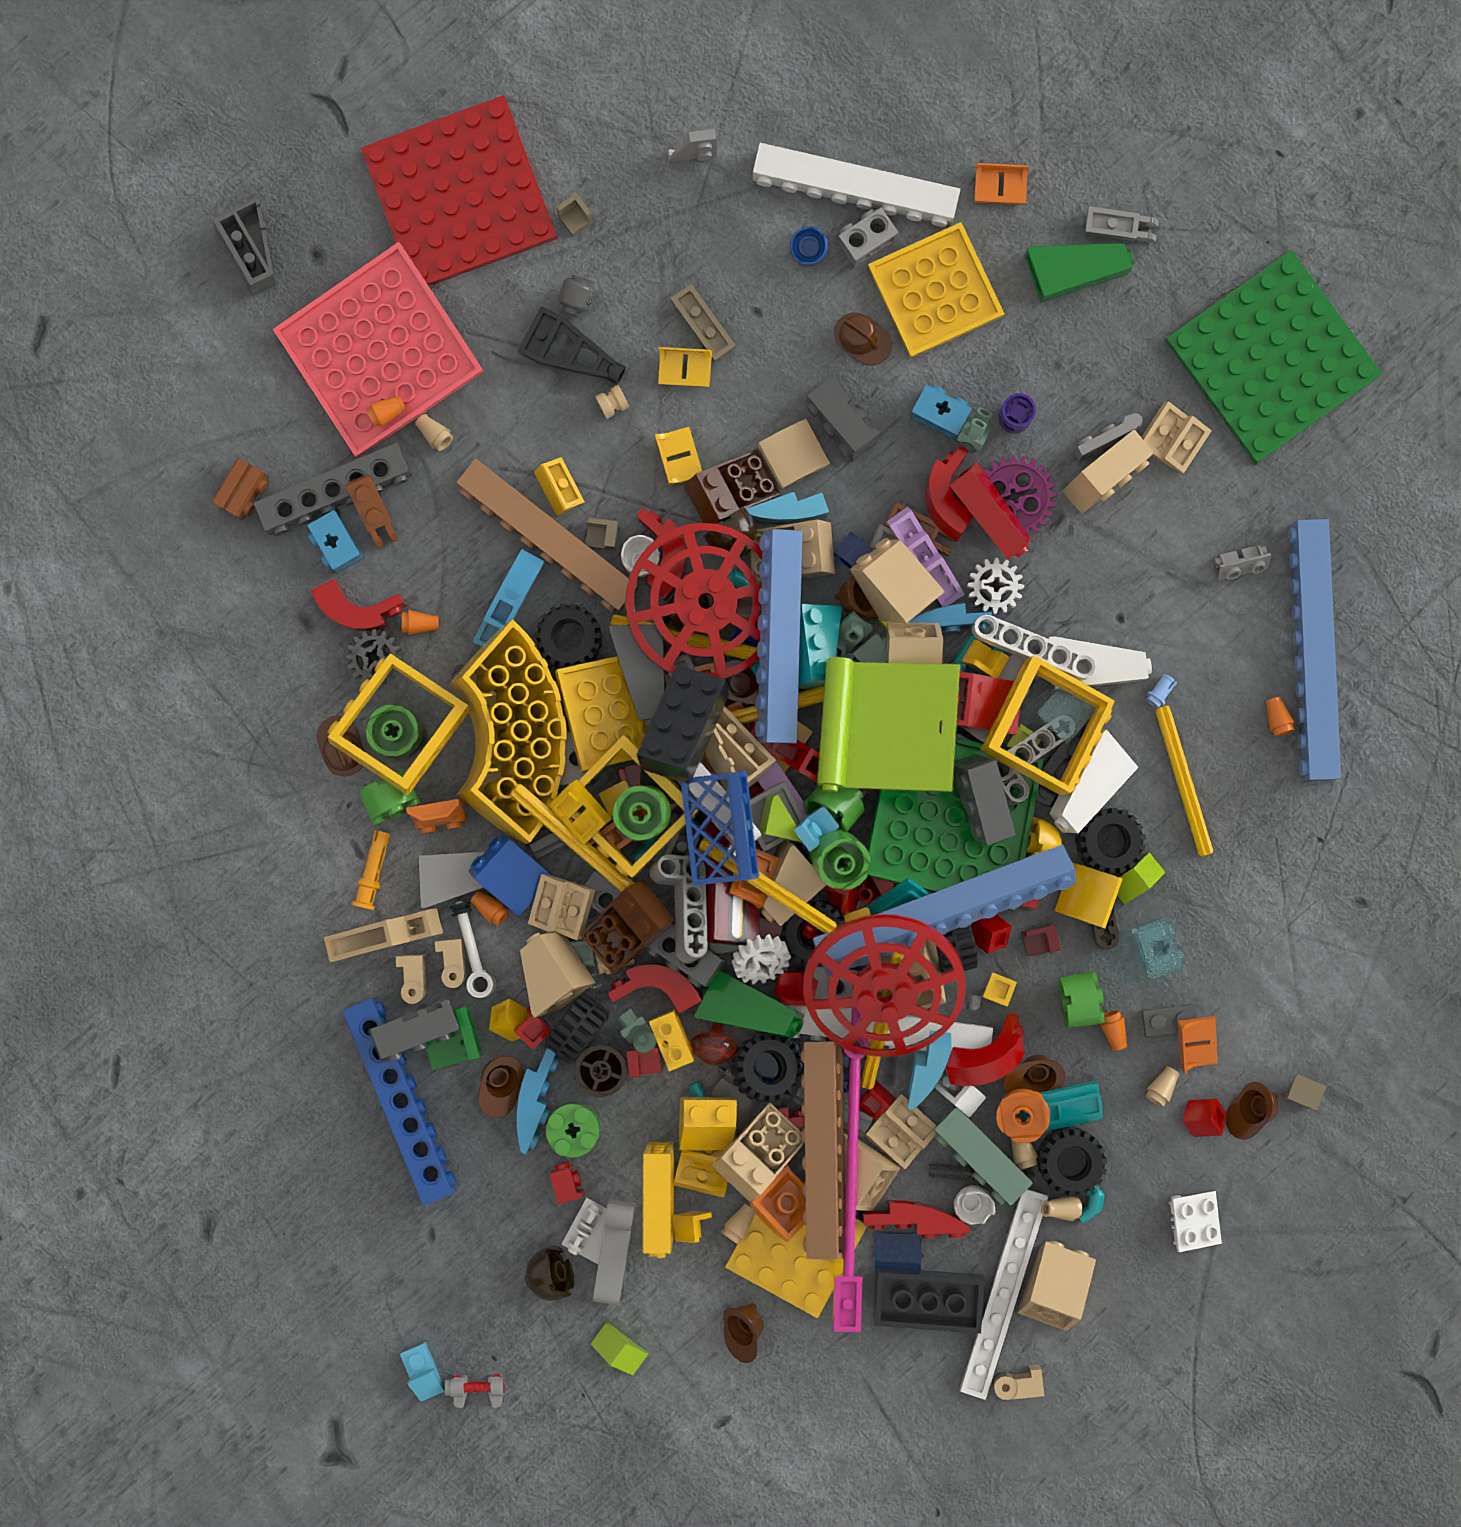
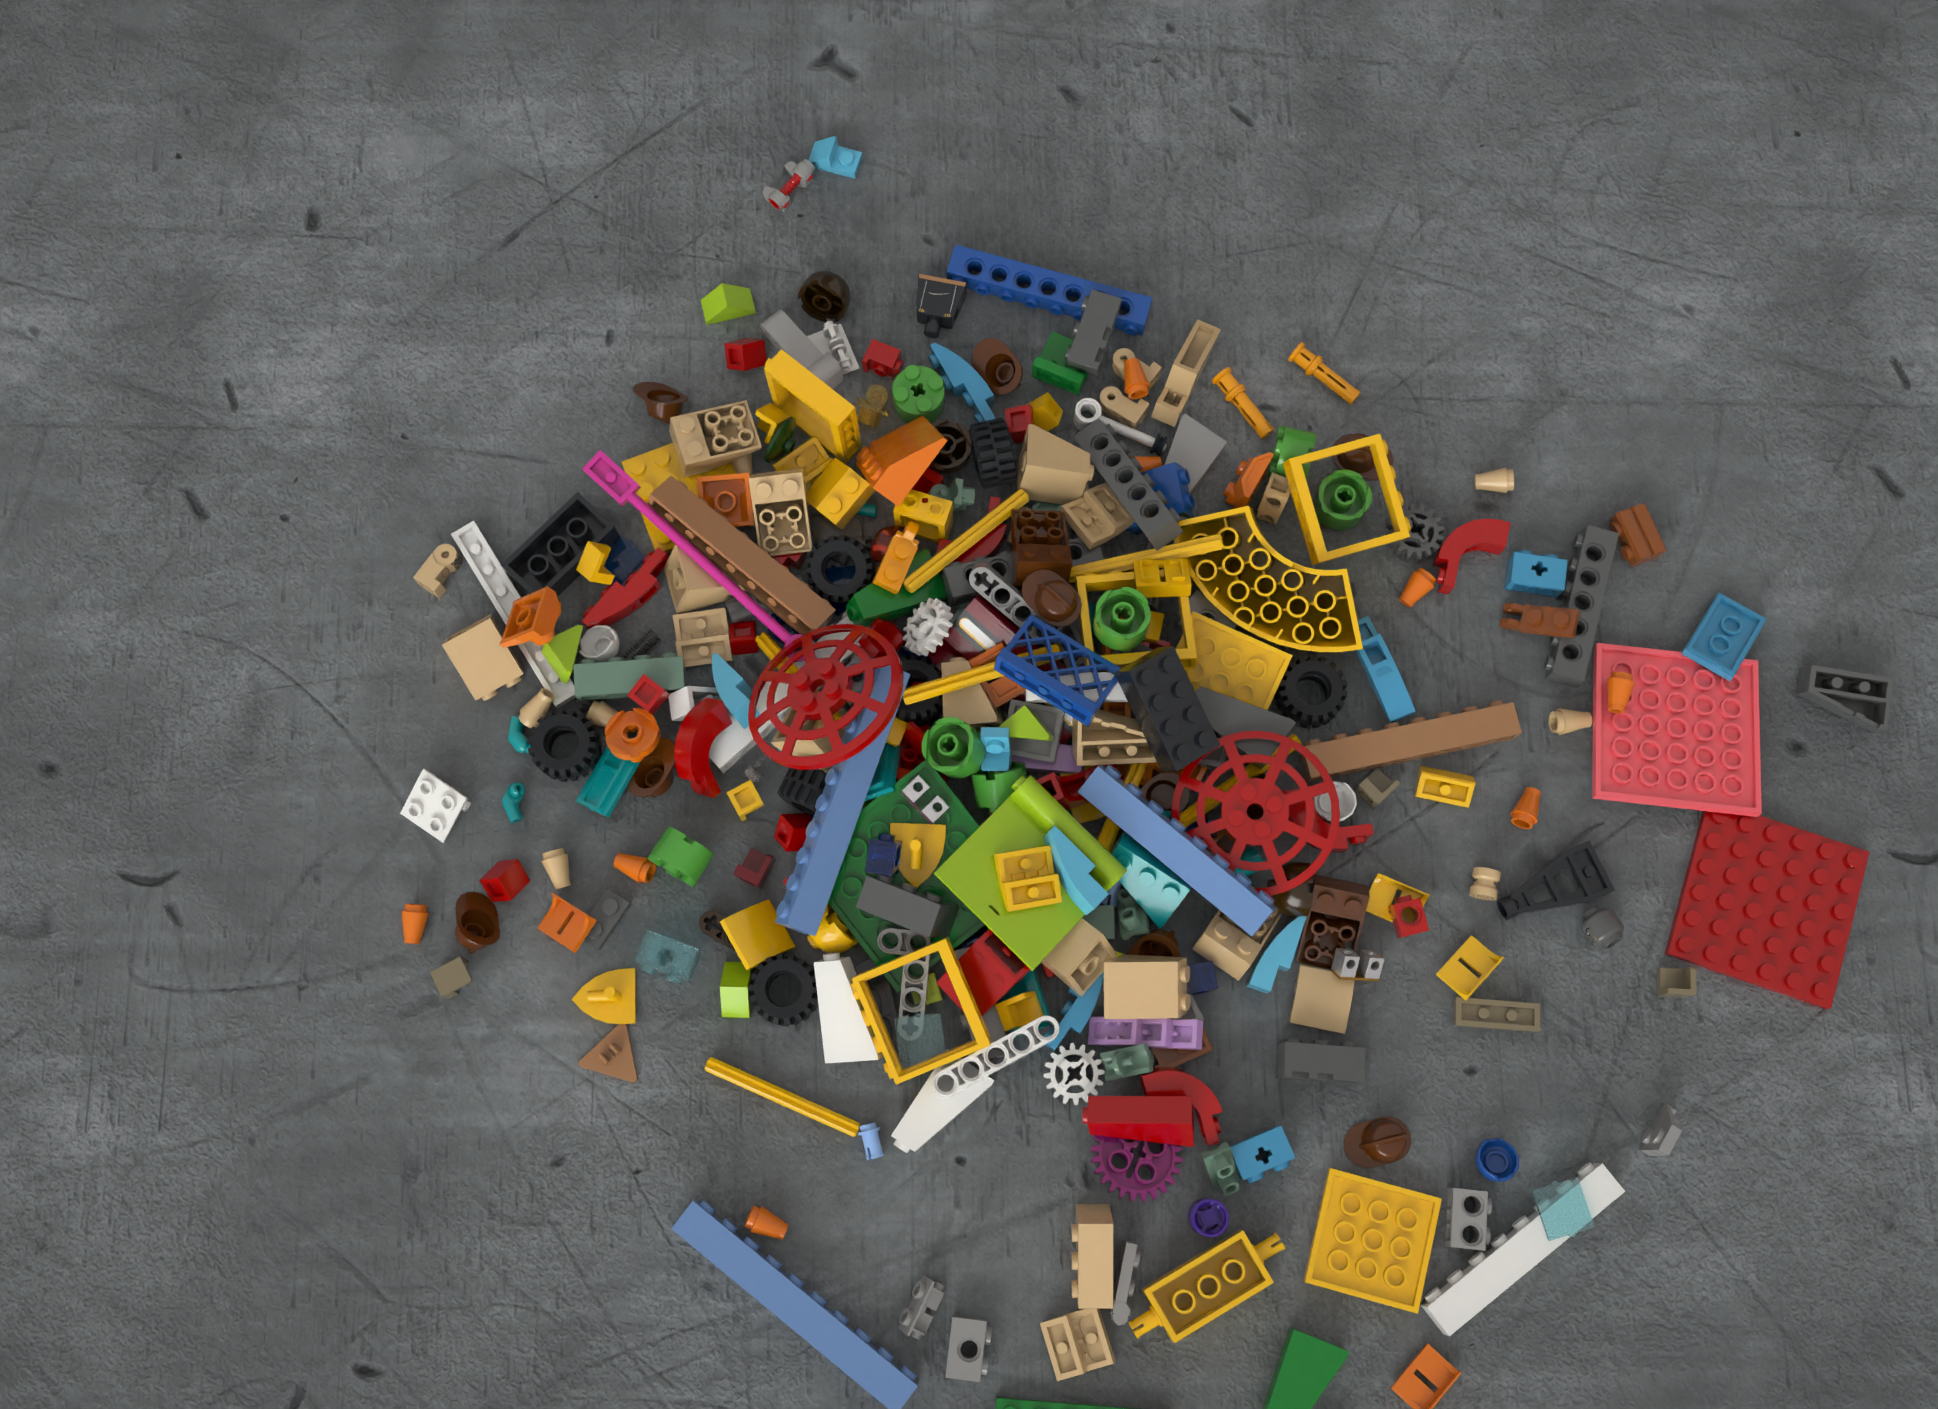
camera: 125 degrees right, 10 degrees down
none -> orange cone [401,904,429,944]
none -> orange slope [499,586,561,648]
none -> teal arm [502,782,525,824]
none -> lime slope [542,625,583,684]
none -> yellow shield [571,968,636,1024]
none -> yellow panel [576,541,615,585]
none -> medium nougat piece [578,1024,638,1083]
none -> red panel [627,674,670,715]
none -> tan slope [669,400,762,477]
none -> red panel [724,338,767,371]
none -> dark green dish [764,417,796,463]
none -> orange slope [855,415,947,506]
none -> clear yellow hips [856,384,890,428]
none -> clear blue brick [865,833,903,876]
none -> light orange hinge [872,520,920,595]
none -> yellow shield [890,823,946,887]
none -> flat silver piece [900,775,950,825]
none -> yellow axle [903,489,1029,593]
none -> black torso [917,274,967,338]
none -> light grey brick [945,1315,992,1382]
none -> yellow slope [994,845,1062,912]
none -> reddish brown piece [1022,569,1082,627]
none -> medium azure slope [1043,826,1109,916]
none -> dark grey brick [1073,418,1183,551]
none -> sand green hips [1100,1043,1155,1081]
none -> orange cone [1124,358,1150,399]
none -> yellow brick [1128,1229,1285,1343]
none -> tan leg [1256,473,1291,525]
none -> light orange pin [1288,342,1361,405]
none -> flat silver piece [1331,948,1385,982]
none -> red brick [1388,895,1429,938]
none -> tan cone [1474,467,1514,493]
none -> orange cone [1510,787,1541,829]
none -> clear light blue piece [1531,1177,1595,1241]
none -> dark azure tile [1681,592,1767,681]

